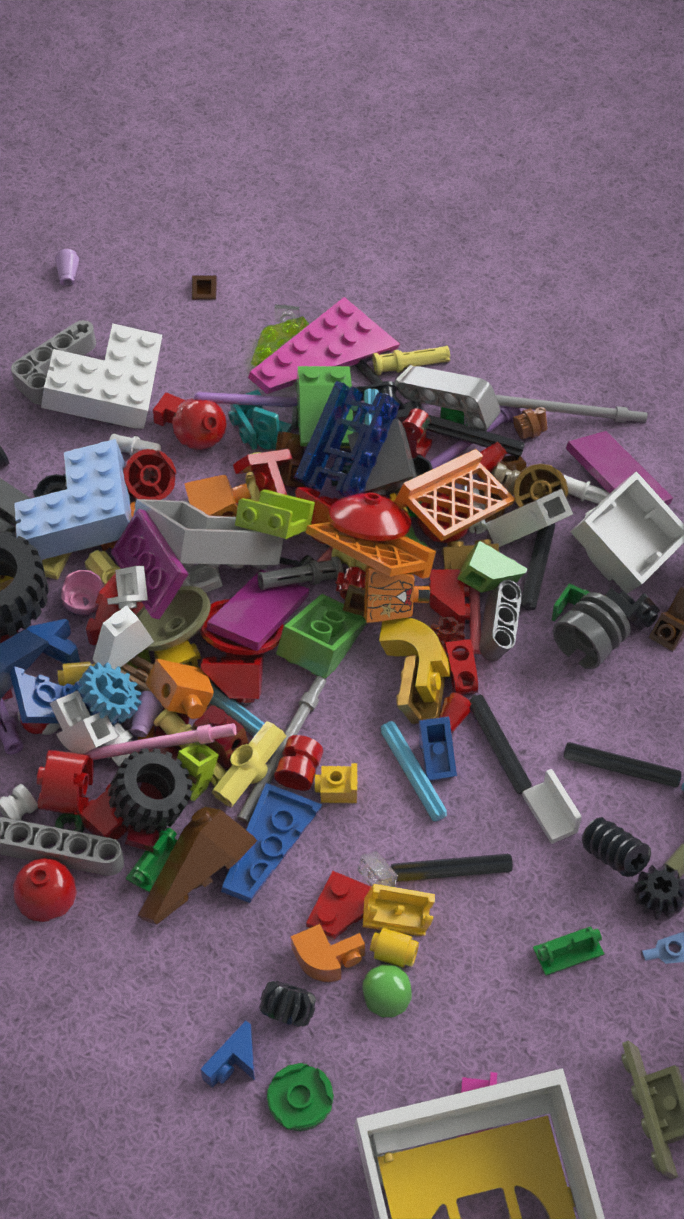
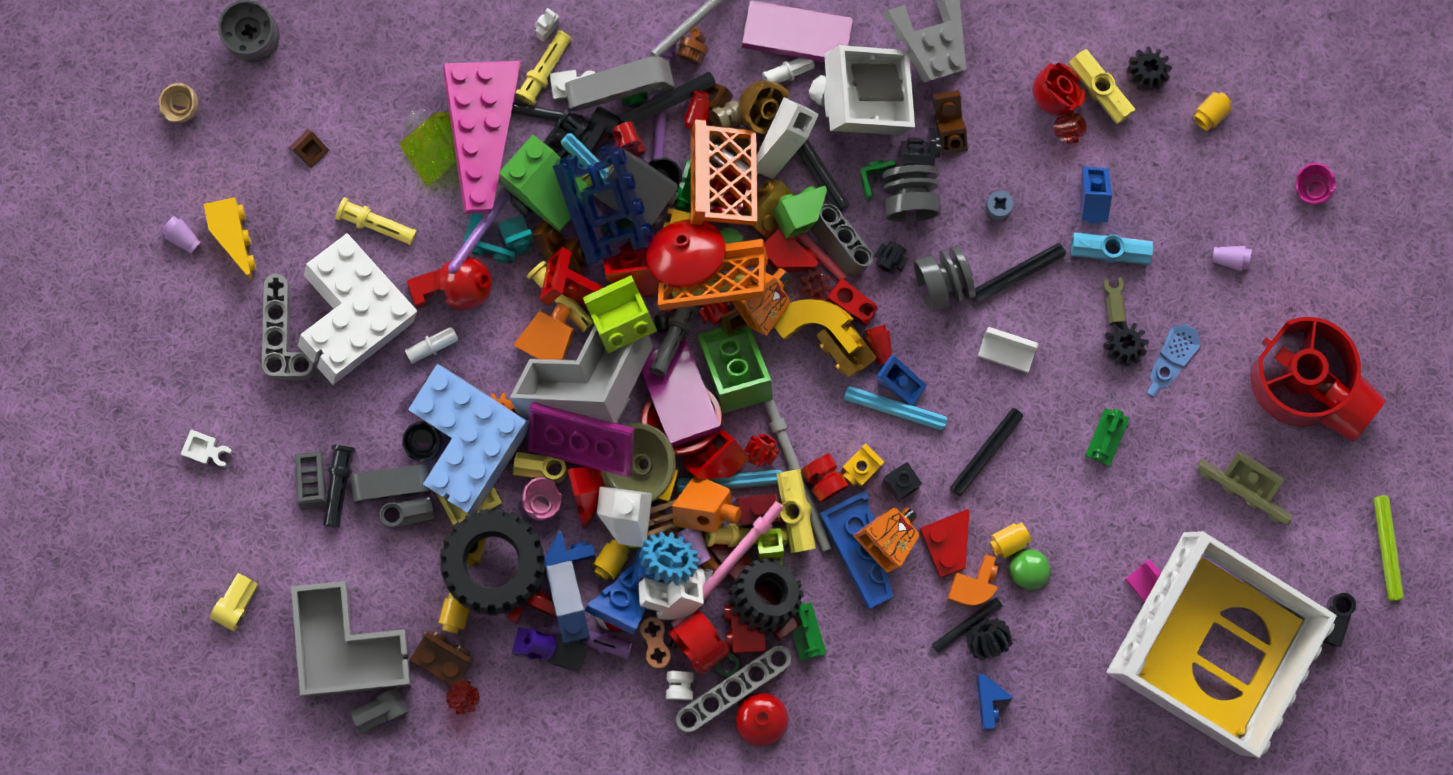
camera: 55 degrees left, 25 degrees up
white bracket [107,566,148,609] -> none
red cylinder [123,449,176,500] -> none
reddish brown wedge [138,806,257,925] -> none
green tile [267,1063,334,1131] -> none
clear piece [357,851,398,887] -> none
yellow hinge [363,884,435,936] -> none
black axle [469,694,532,794] -> none
black piece [582,817,651,877] -> none
none -> tan hair [159,83,199,123]
none -> yellow slope [204,197,256,280]
none -> dark grey wheel [218,0,280,63]
none -> light yellow pin [335,197,417,246]
none -> white plate [534,8,560,43]
none -> nougat axle [640,617,670,670]
none -> red gear [744,434,780,467]
none -> clear smoke piece [851,64,904,102]
none -> orange torso [853,508,919,573]
none -> black gear [875,241,908,274]
none -> black brick [883,462,922,502]
none -> dark grey wheel [913,245,976,313]
none -> black bar [931,597,1002,653]
none -> sand blue wheel [985,191,1014,220]

